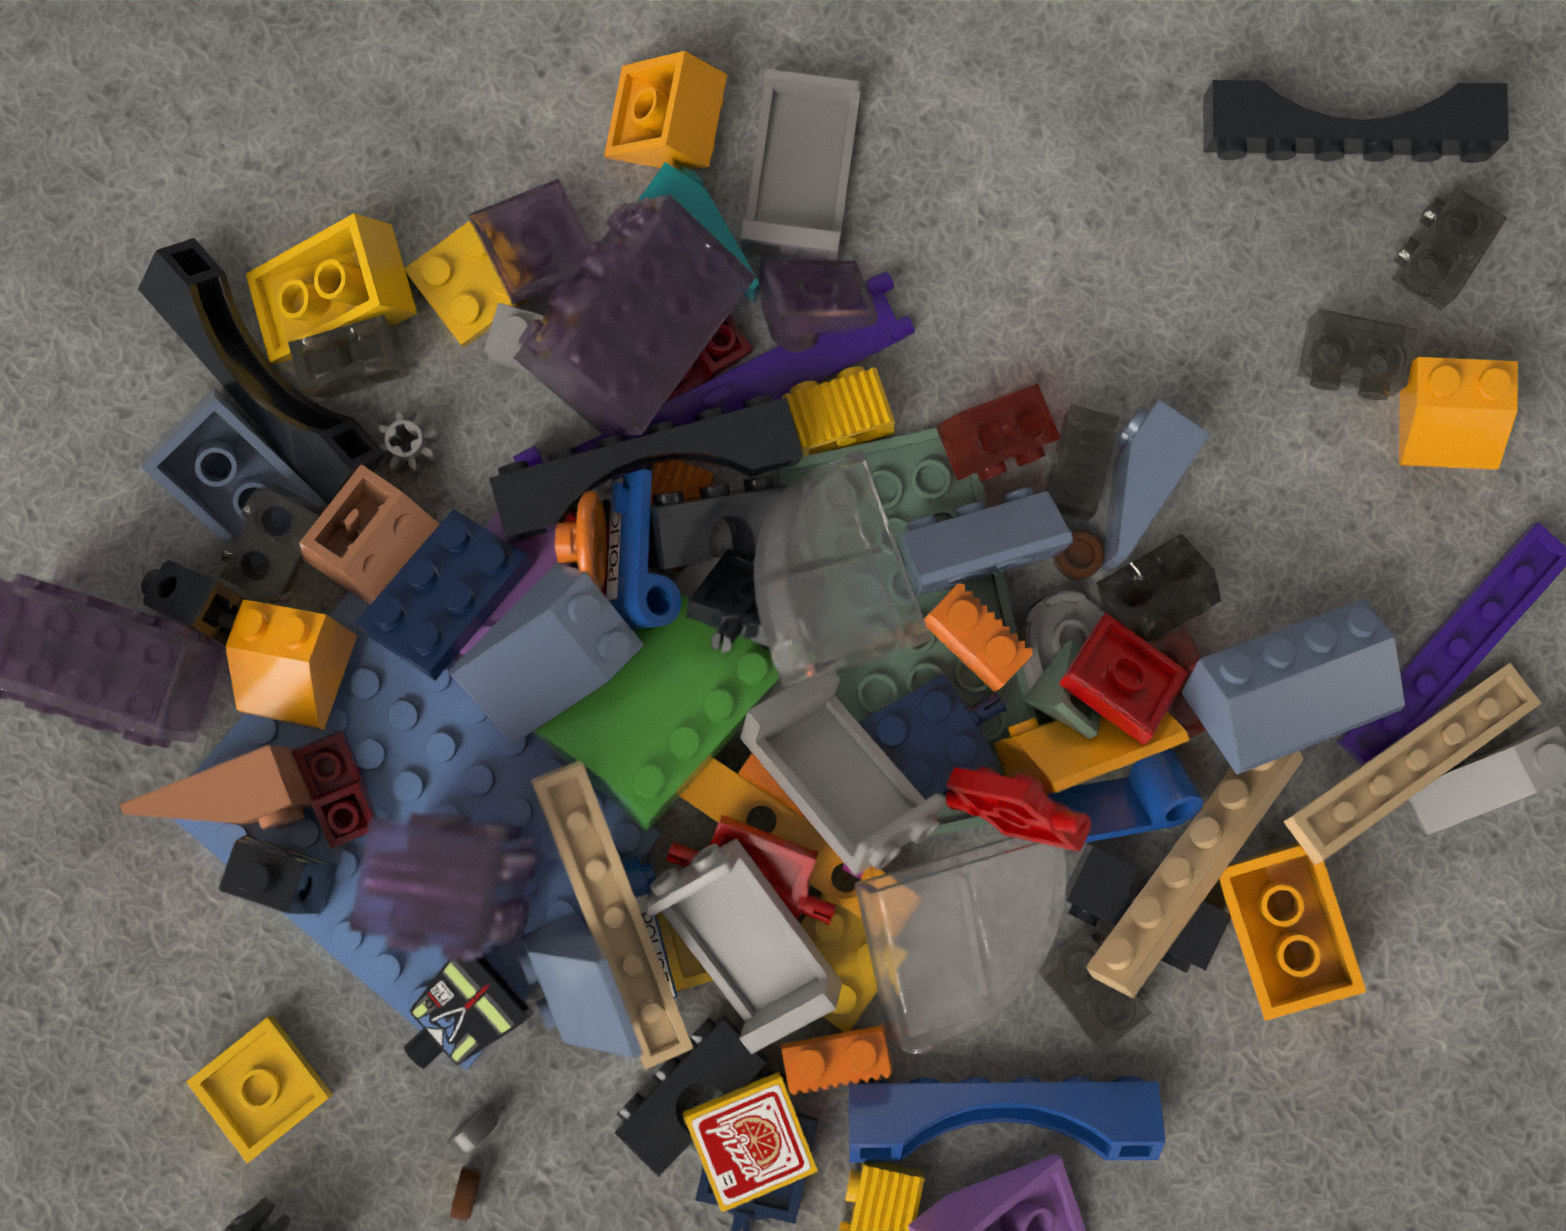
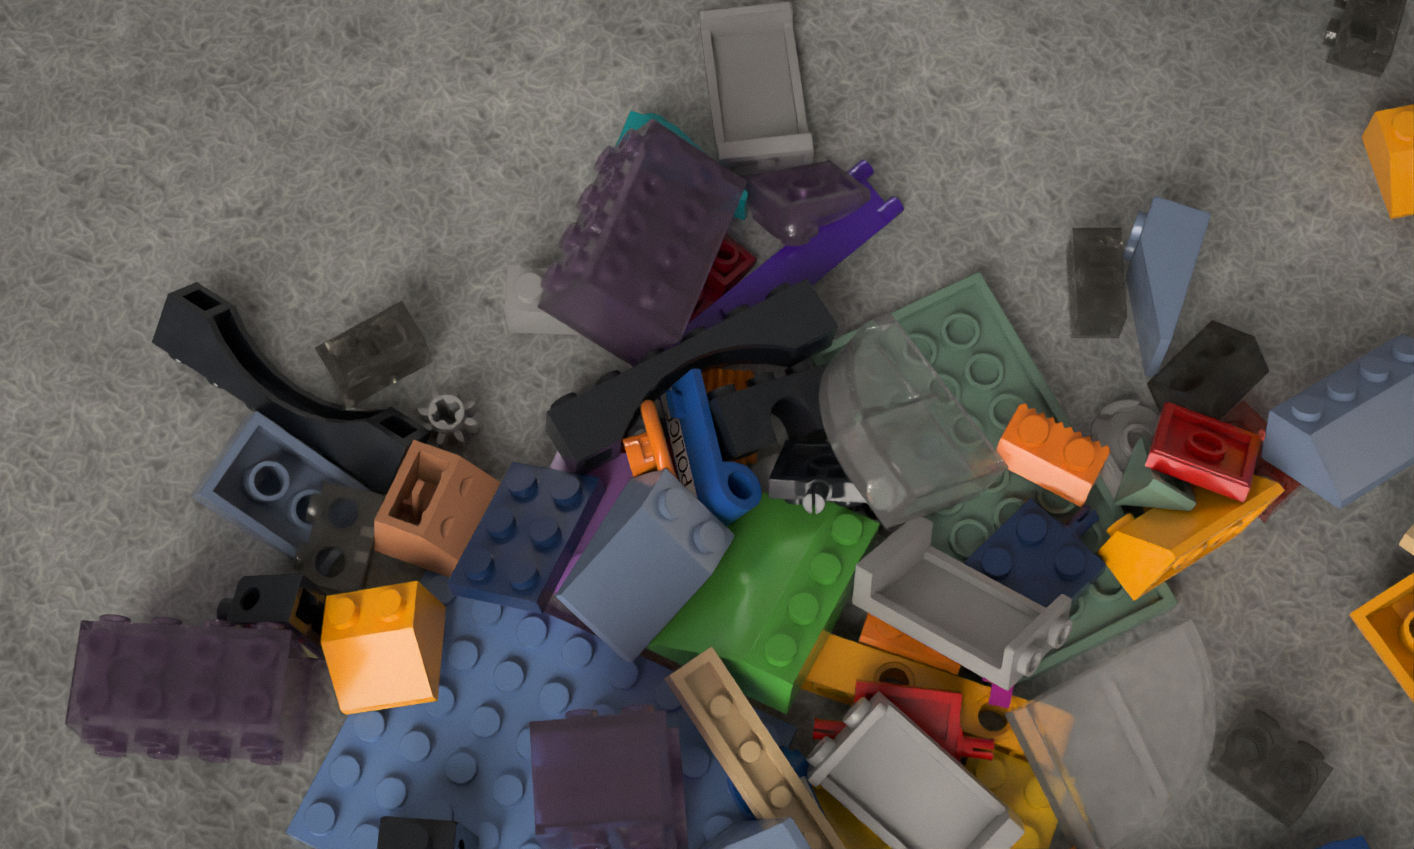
camera: 15 degrees left, 15 degrees down
nougat slope [120,745,313,830] -> none
yellow slope [246,213,417,364] -> none
dark red slope [293,730,379,848] -> none
yellow plate [405,212,541,349] -> none
slope [468,178,602,304] -> none
light orange slope [604,51,727,170] -> none
yellow brick [782,366,895,456] -> none
sand blue slope [899,488,1074,597] -> none
clear red brick [935,383,1061,482] -> none
red plate [945,767,1091,852] -> none
blue door [1046,749,1204,842] -> none
reddish brown tile [1053,529,1104,580] -> none
black arch [1060,845,1231,973] -> none
tan plate [1086,751,1304,998] -> none
clear smoke brick [1297,309,1417,400] -> none

